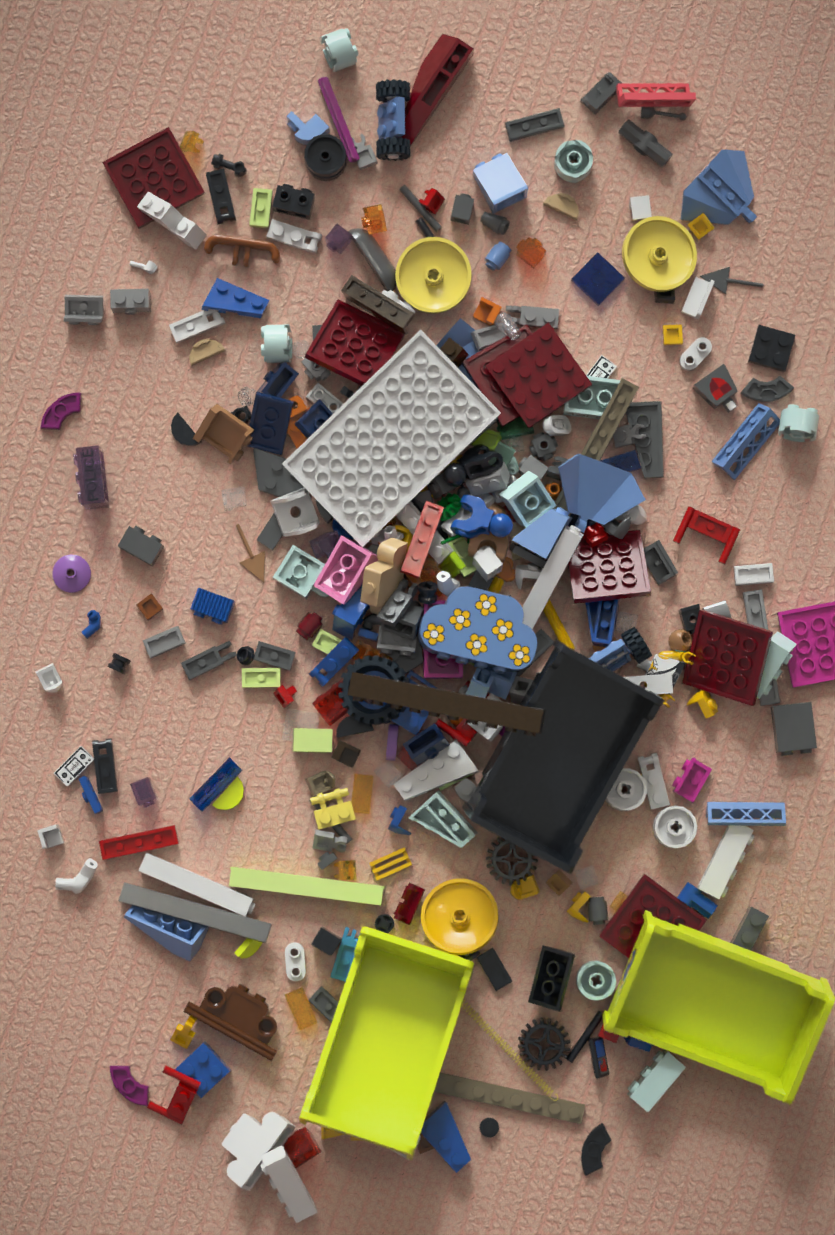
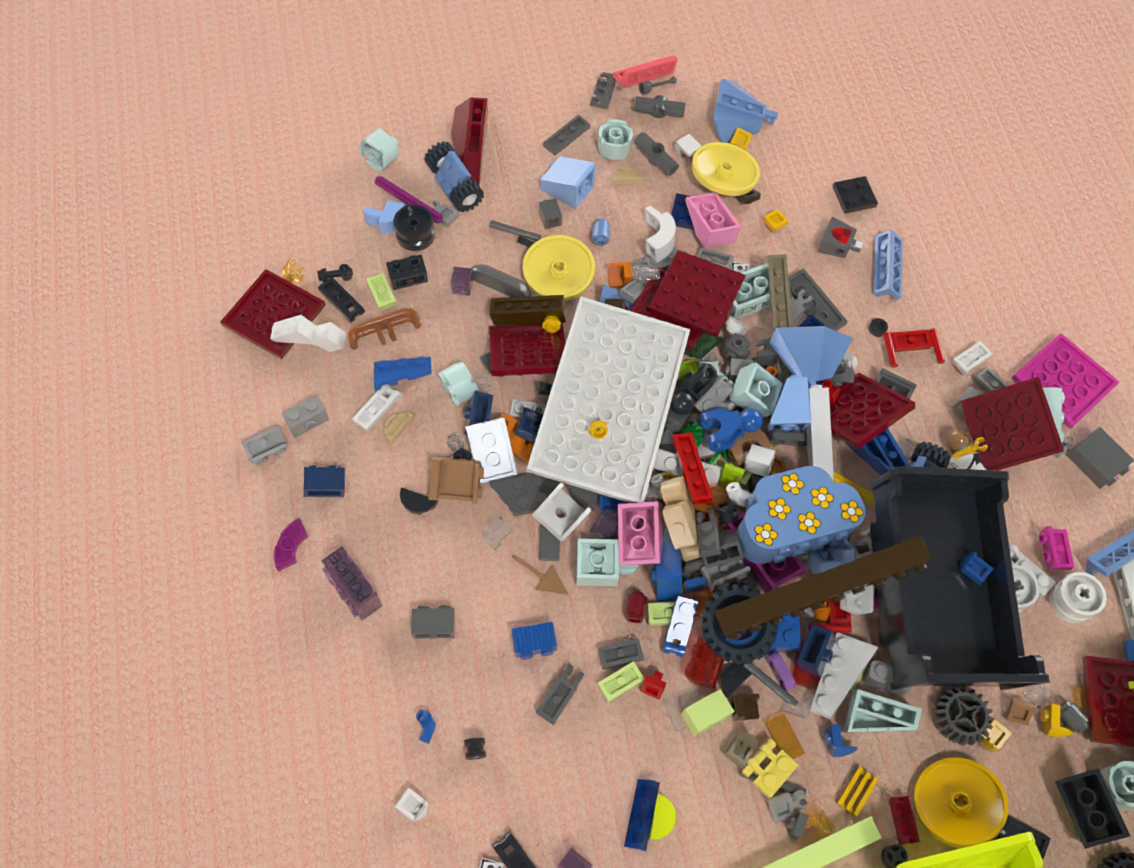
camera: 35 degrees left, 20 degrees down
medium lavender dish [52,554,91,593] -> none
white hand [130,260,158,274] -> none
dark orange tile [136,593,163,620] -> none
light grey plate [143,626,186,659] -> none
black plate [237,646,254,666] -> none
white plate [266,219,323,254] -> none
light grey brick [301,358,331,382] -> none
clear orange brick [361,204,387,235] -> none
red tile [419,188,445,215] -> none
dark grey cone [480,212,510,235] -> none
white plate [515,563,543,590] -> none
clear orange brick [516,237,547,269] -> none
white plate [679,337,712,371] -> none
black brick [679,604,700,635] -> none
white panel [681,277,715,320] -> none
yellow plate [687,690,718,719] -> none
dark grey piece [700,267,764,294] -> none
dark grey tile [741,376,794,402] -> none
light aqua brick [778,404,819,442] -> none
none -> dark blue brick [303,465,345,497]
none -> yellow plate [542,316,561,333]
none -> yellow plate [588,420,608,439]
none -> dark grey piece [634,132,679,176]
none -> white arch [645,205,676,263]
none -> bright pink slope [685,192,741,249]
none -> light grey tile [696,248,734,269]
none -> dark grey bar [743,662,799,708]
none -> black tile [868,318,888,337]
none -> blue plate [960,552,994,585]

